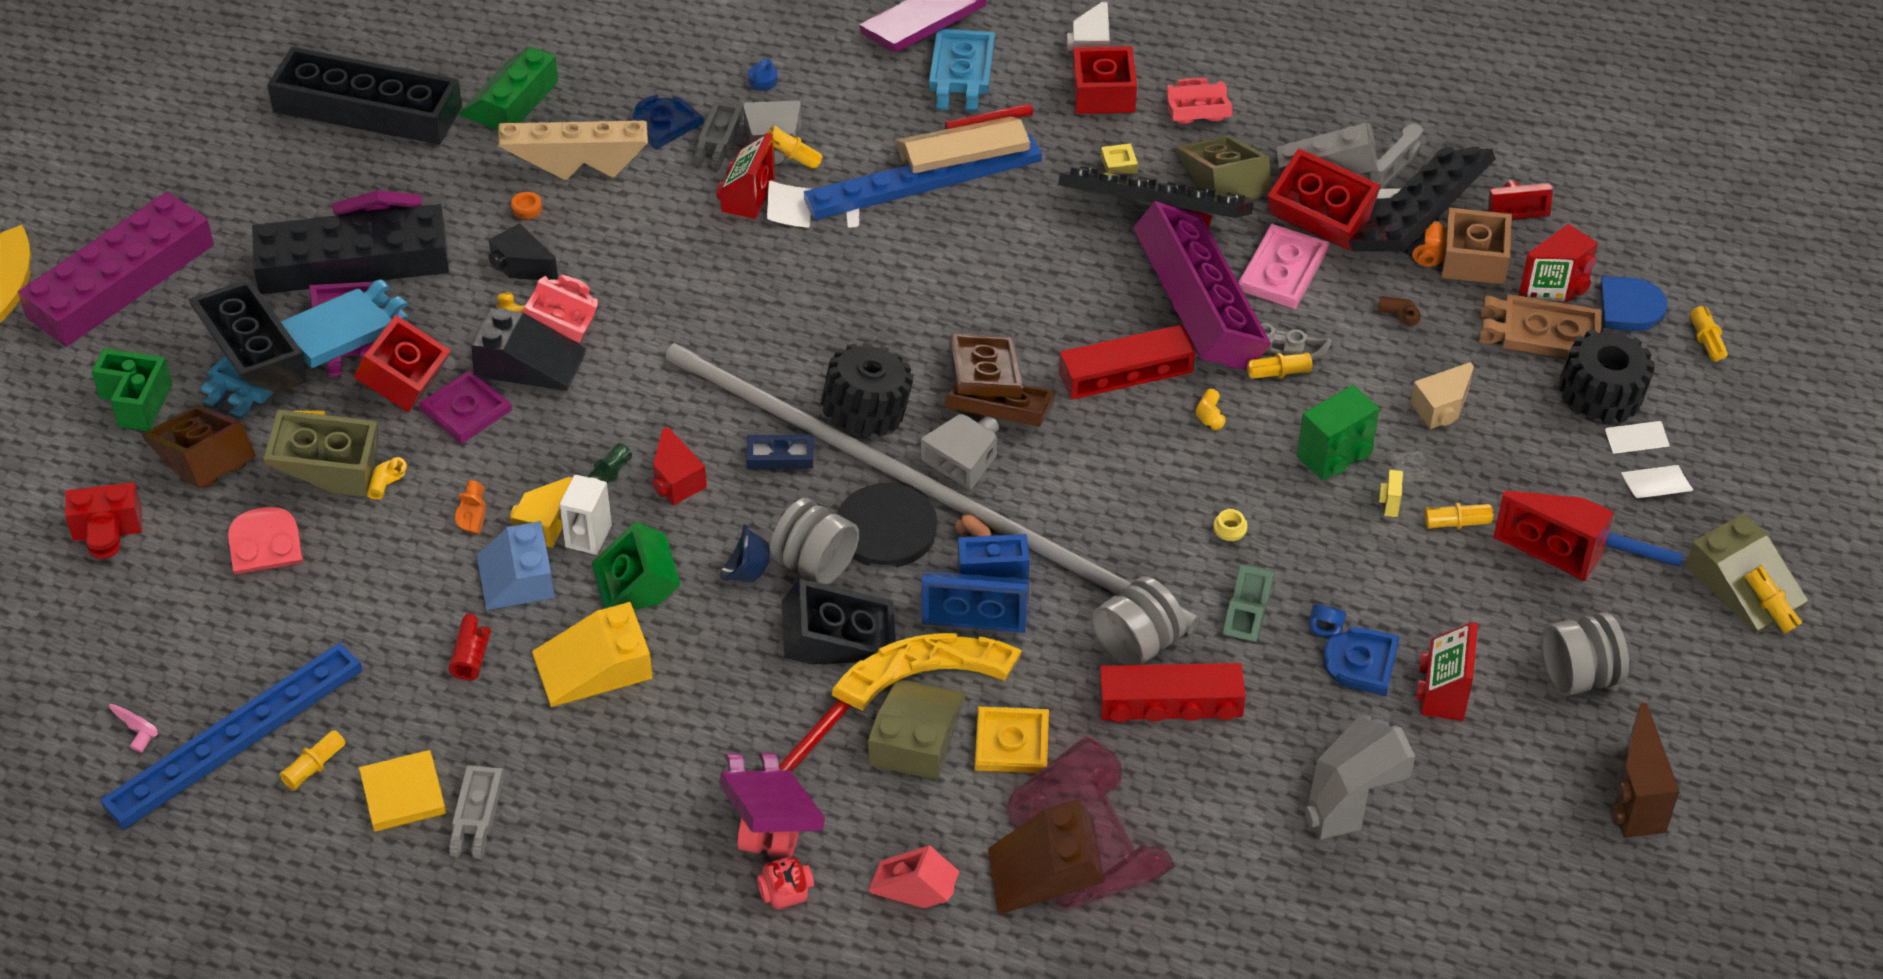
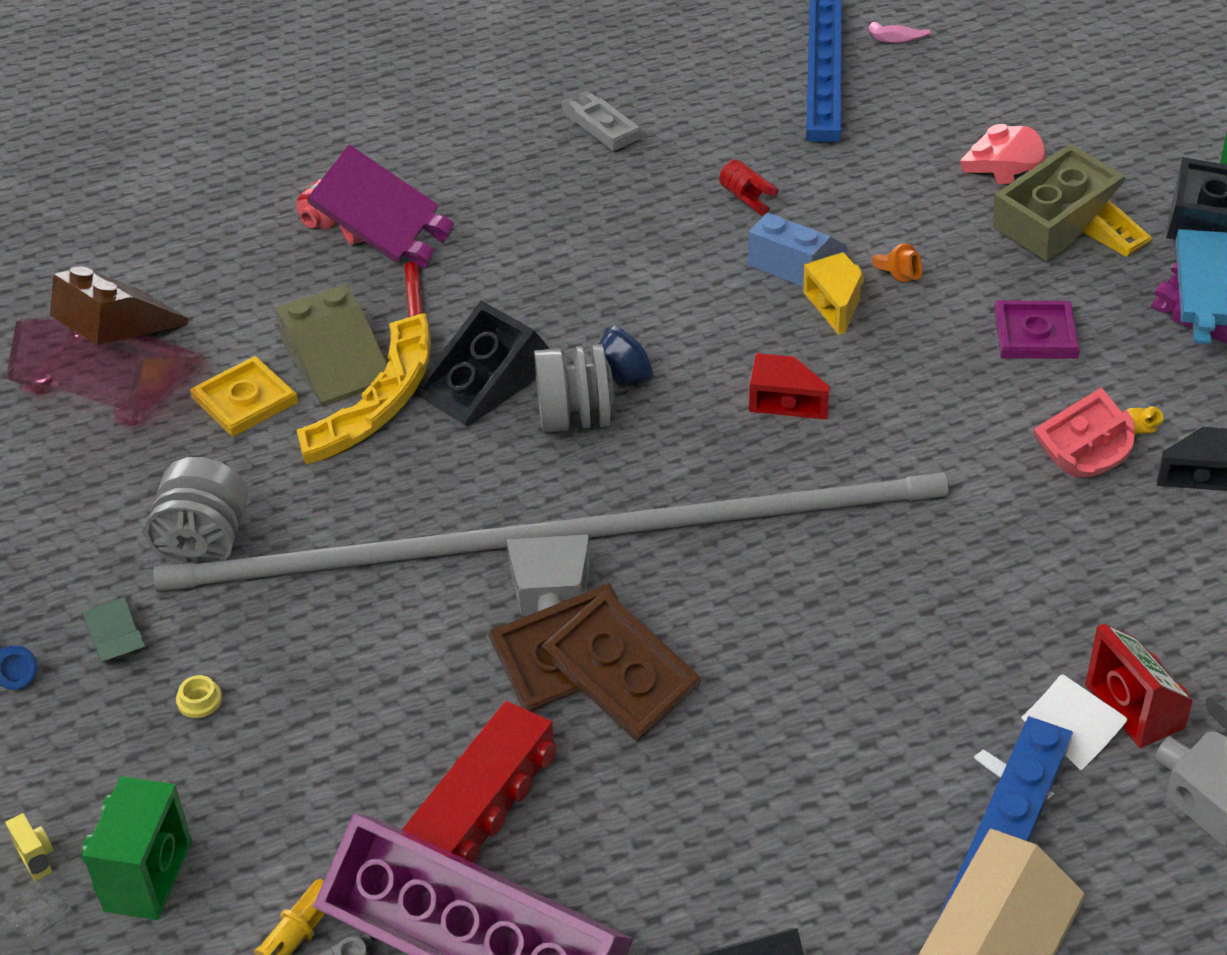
camera: 140 degrees right, 5 degrees down
red brick [65,482,142,559] -> none
reddish brown slope [142,404,256,488] -> none
yellow axle [279,730,346,791] -> none
red brick [354,315,451,413] -> none
yellow tile [359,750,446,832] -> none
yellow arm [367,457,407,500] -> none
black slope [471,308,586,391] -> none
yellow slope [532,602,653,707] -> none
white brick [559,475,612,555] -> none
clear green axle [587,443,632,484] -> none
green slope [591,521,681,610] -> none
dark blue piece [746,435,814,469] -> none
yellow axle [766,125,823,169] -> none
black wheel [821,343,913,437] -> none
black tile [837,483,937,567] -> none
coral slope [868,845,960,908] -> none
blue slope [922,571,1029,633] -> none
nougat arm [955,515,992,537] -> none
blue panel [958,534,1030,580] -> none
red brick [1099,663,1246,722] -> none
yellow arm [1195,388,1226,431] -> none

